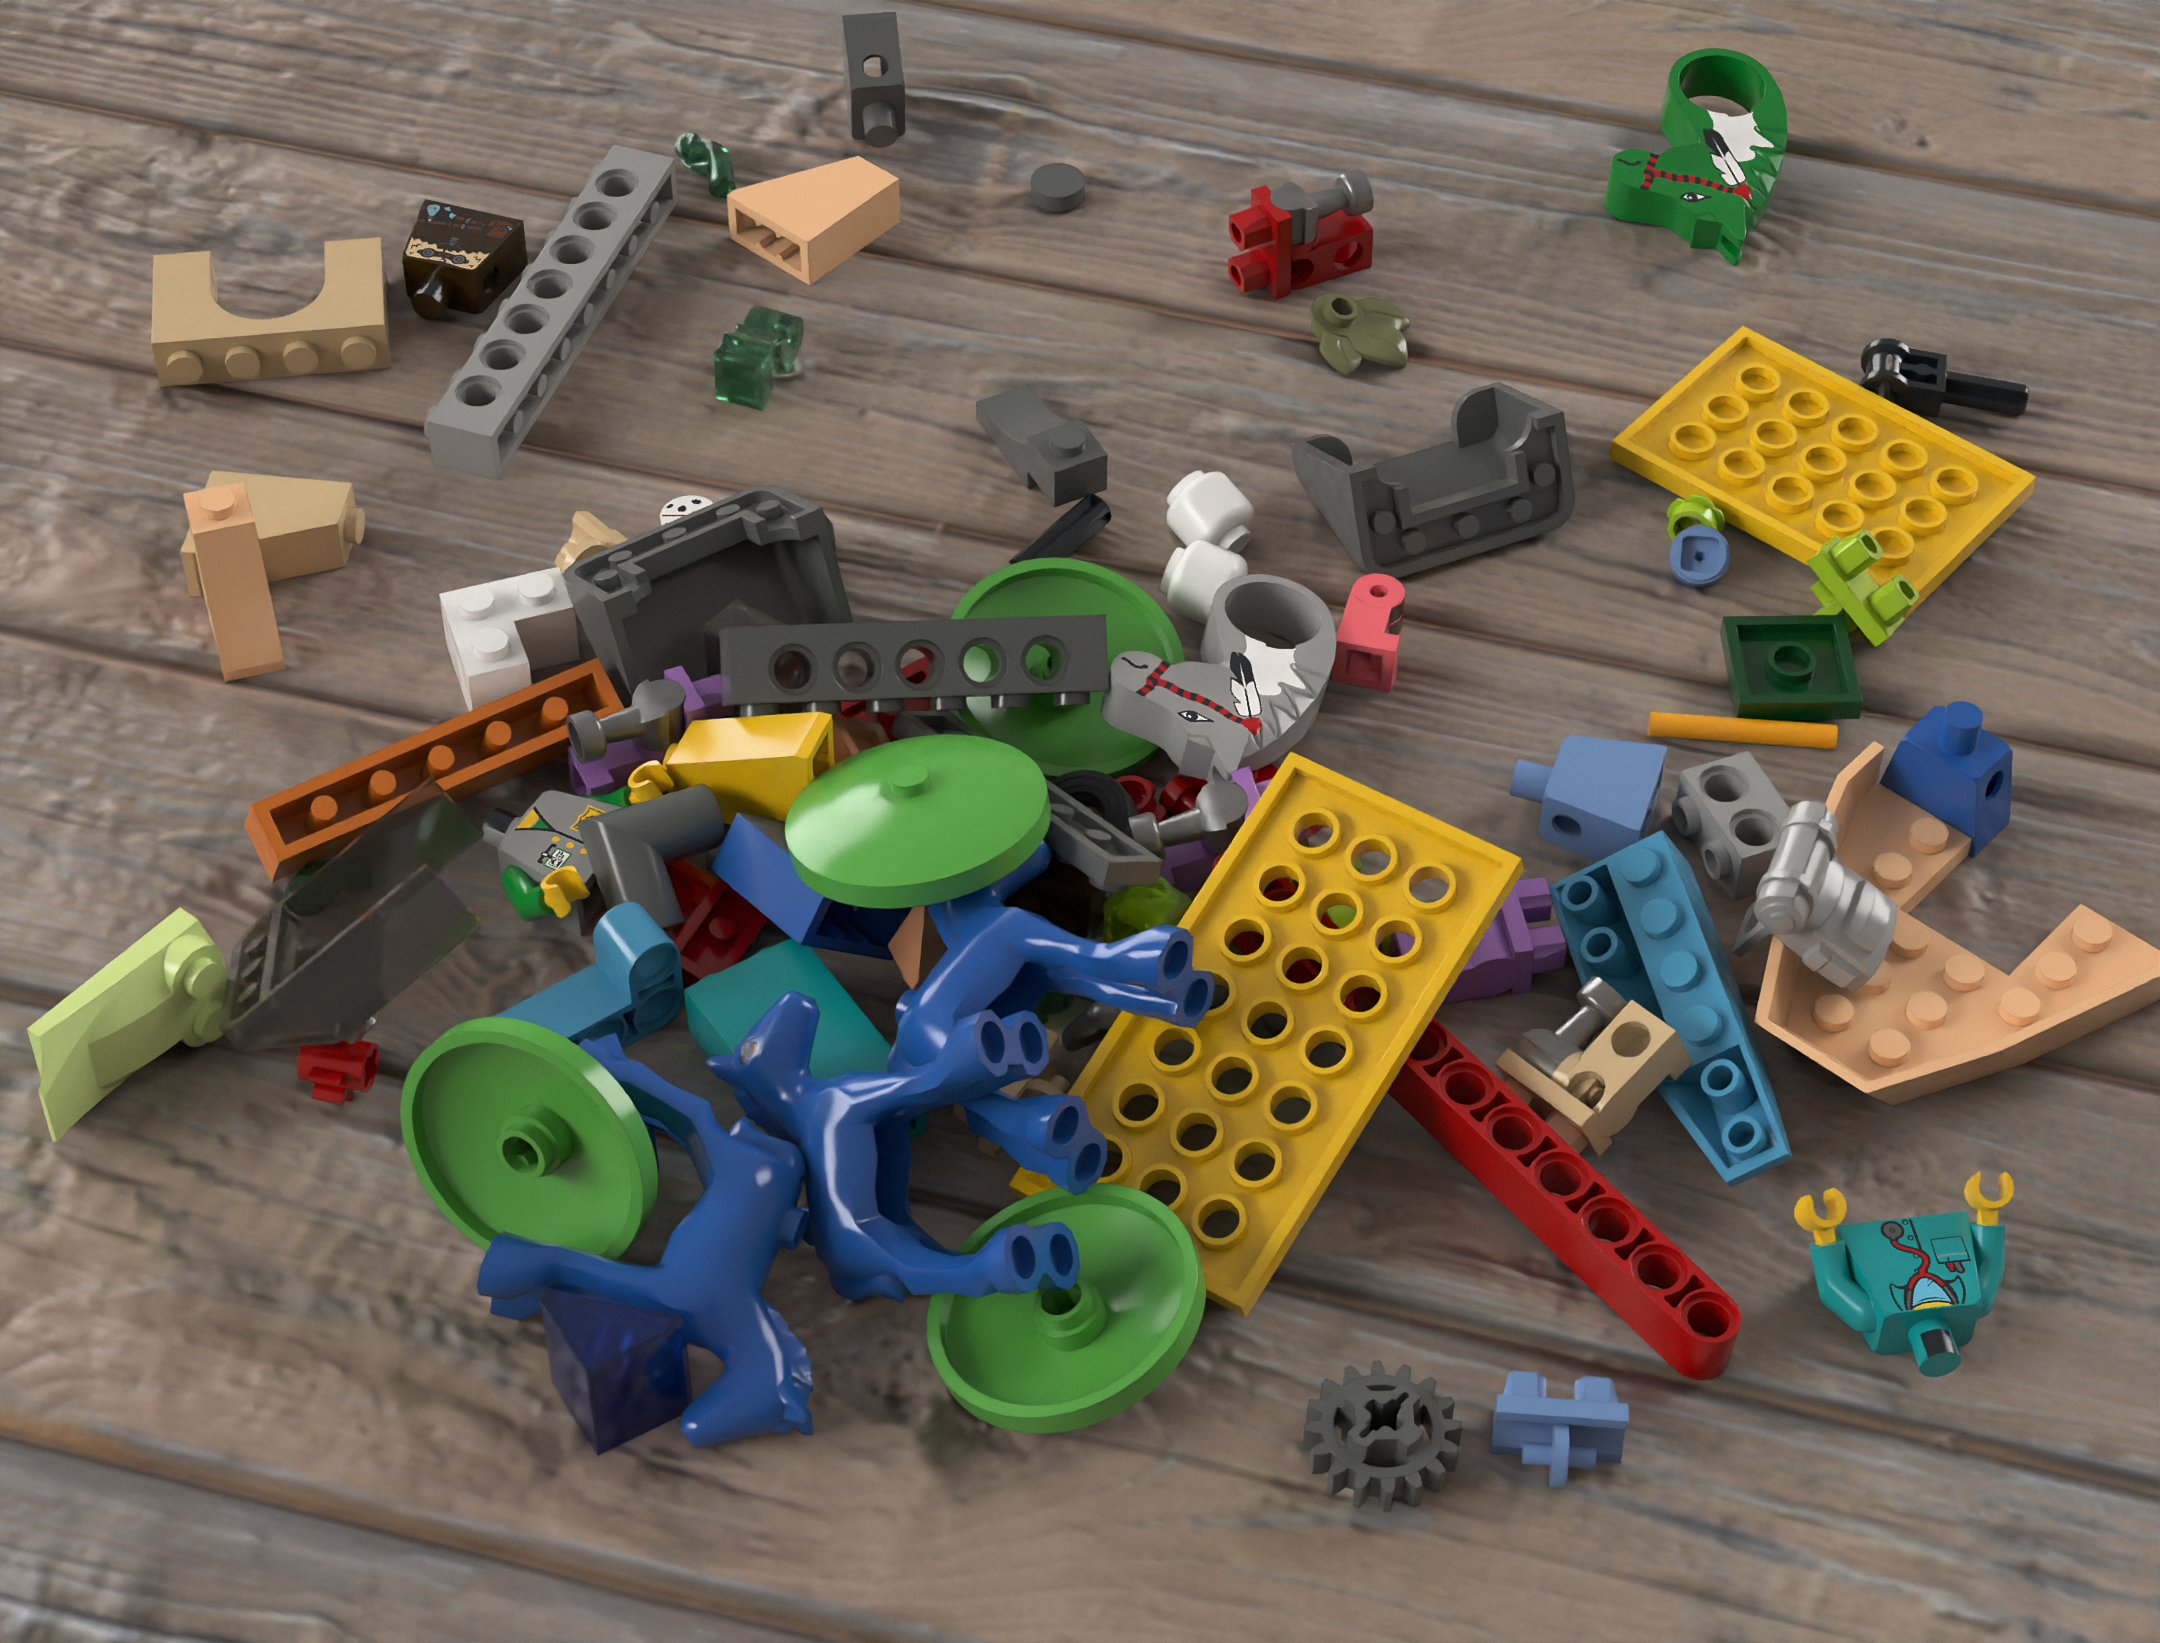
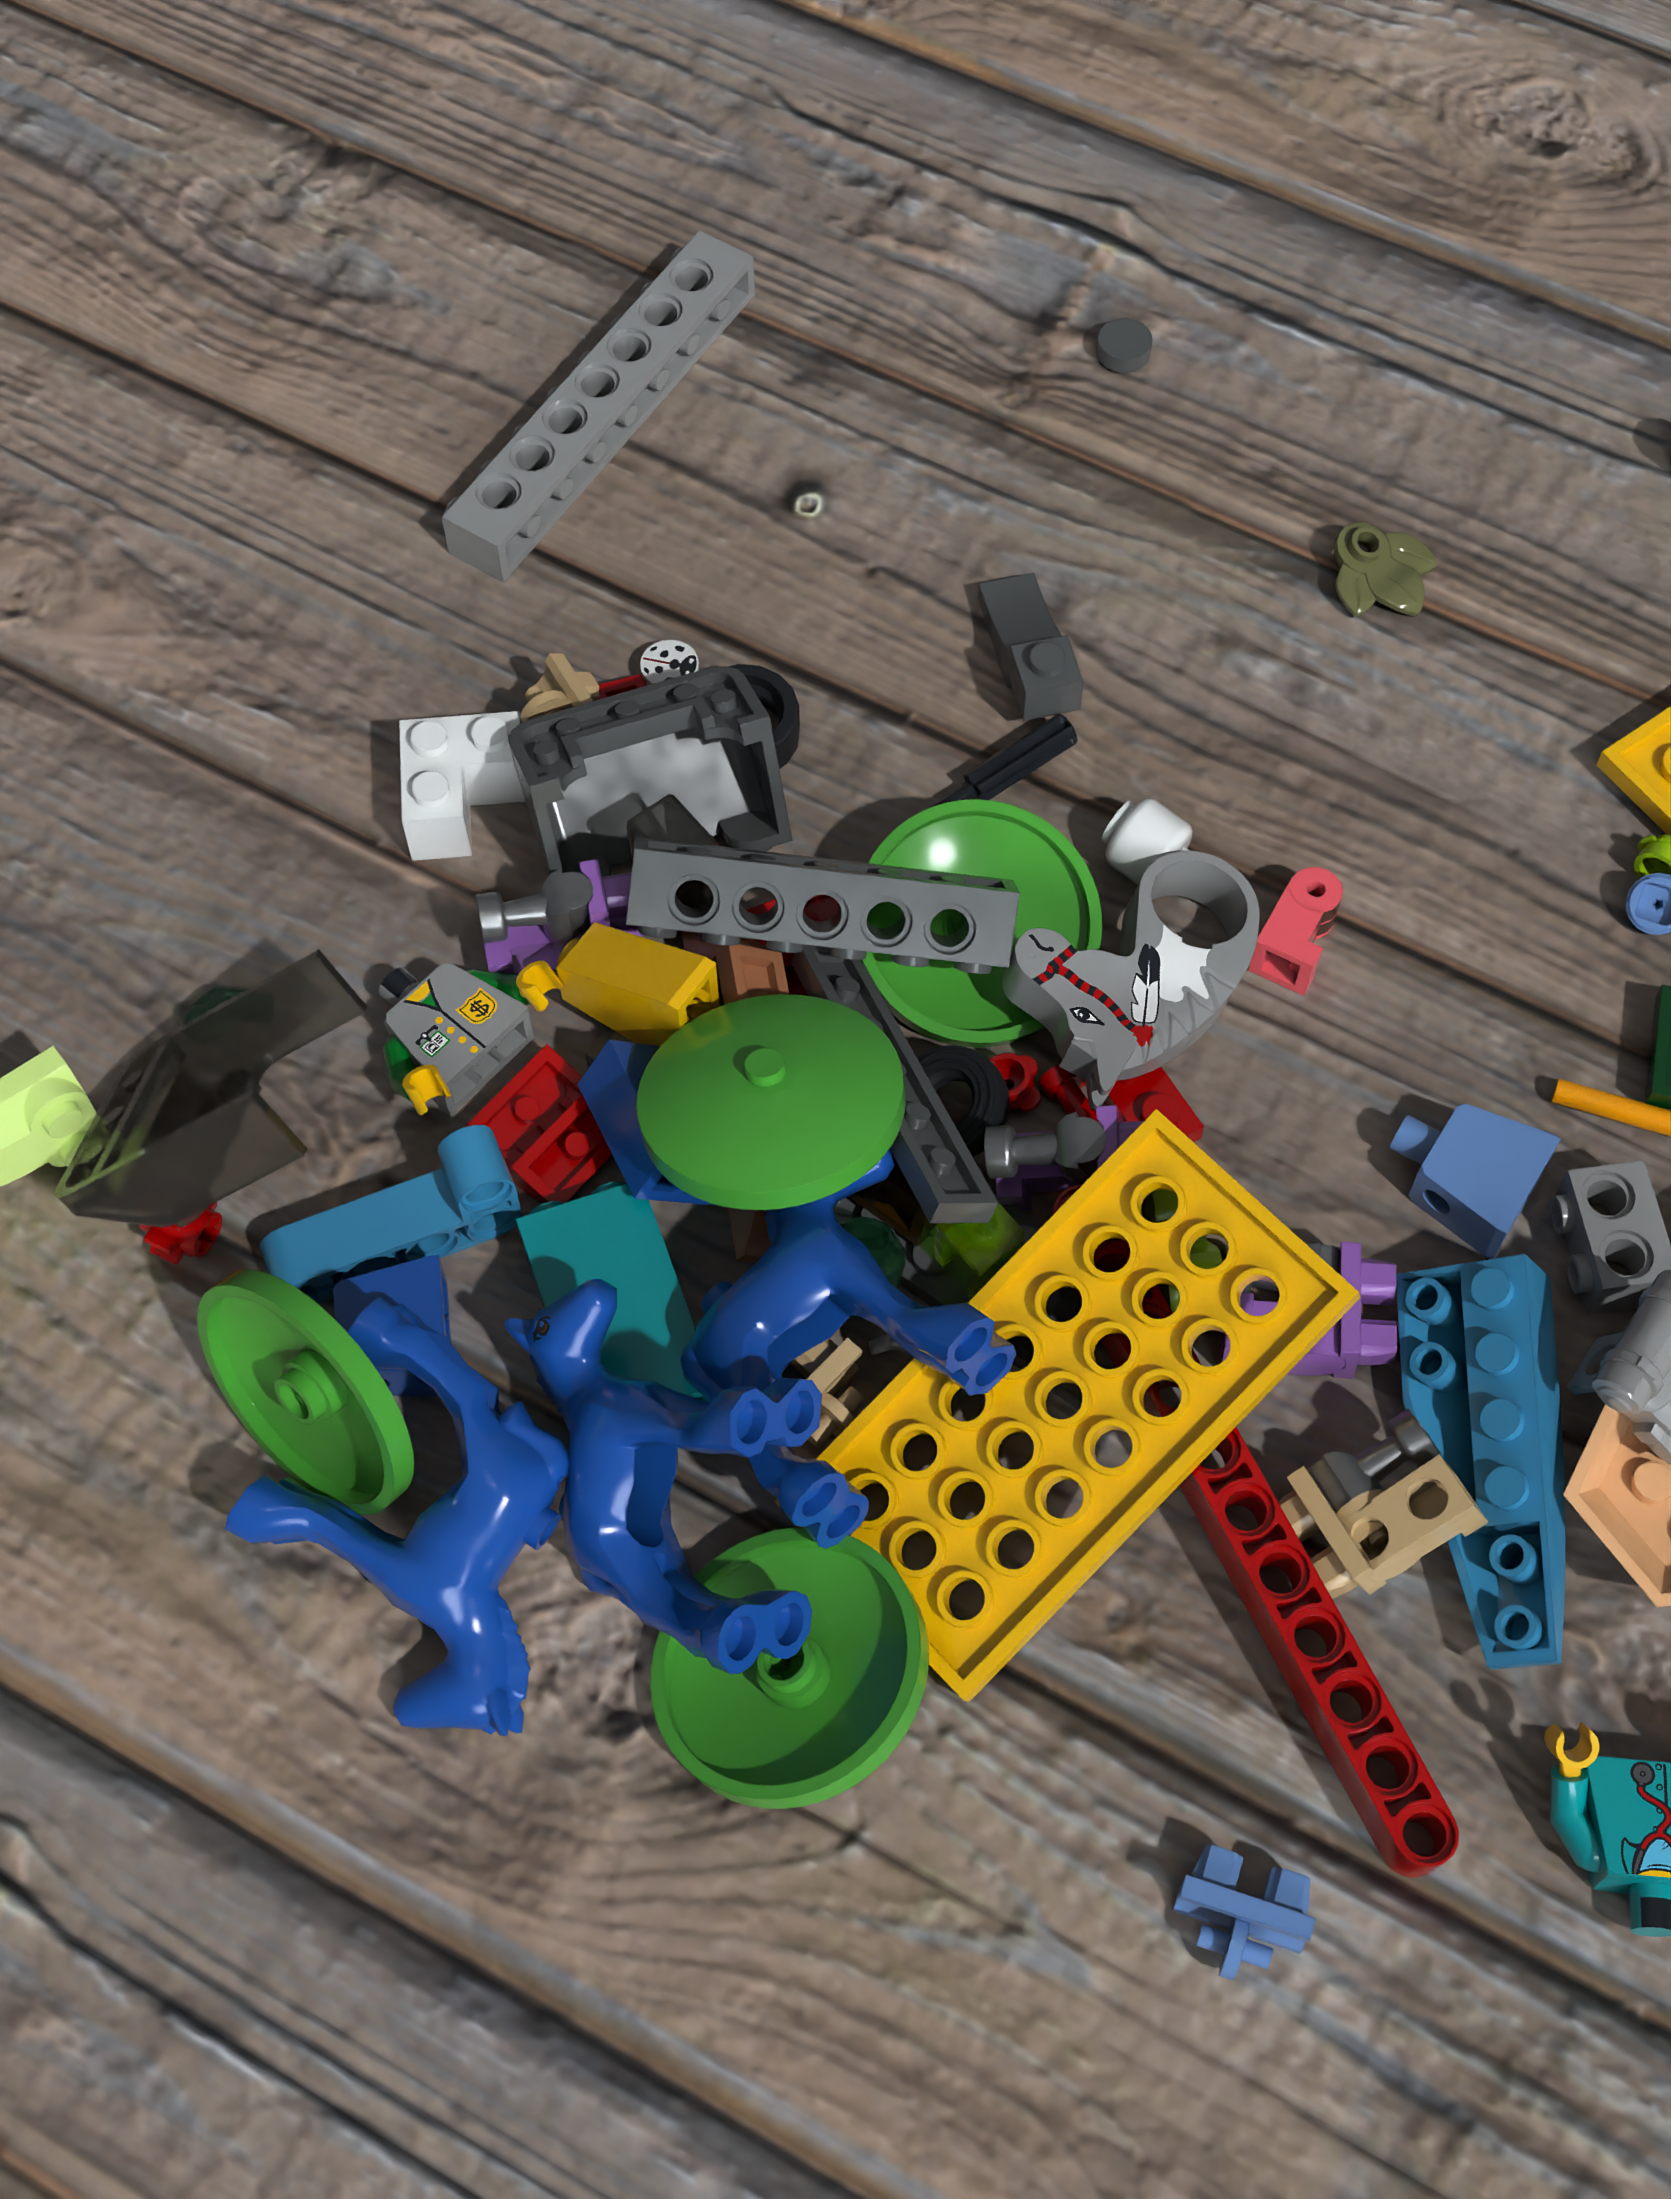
camera: 15 degrees right, 15 degrees up
tan arch [151,237,391,387] -> none
tan slope [180,470,365,597] -> none
light nougat slope [183,481,286,682] -> none
orange brick [244,657,624,882] -> none
dark brown torso [402,199,528,320] -> none
clear blue slope [540,1288,693,1456] -> none
dark grey brick [577,784,725,932] -> none
clear green arm [675,132,736,199] -> none
clear green leg [714,305,804,411] -> none
light nougat slope [727,156,900,285] -> none
dark grey torso [842,12,905,148] -> none
white head [1167,470,1255,554] -> none
red hips [1228,169,1374,300] -> none
dark grey windscreen [1290,382,1575,578] -> none
dark grey gear [1302,1361,1462,1512] -> none

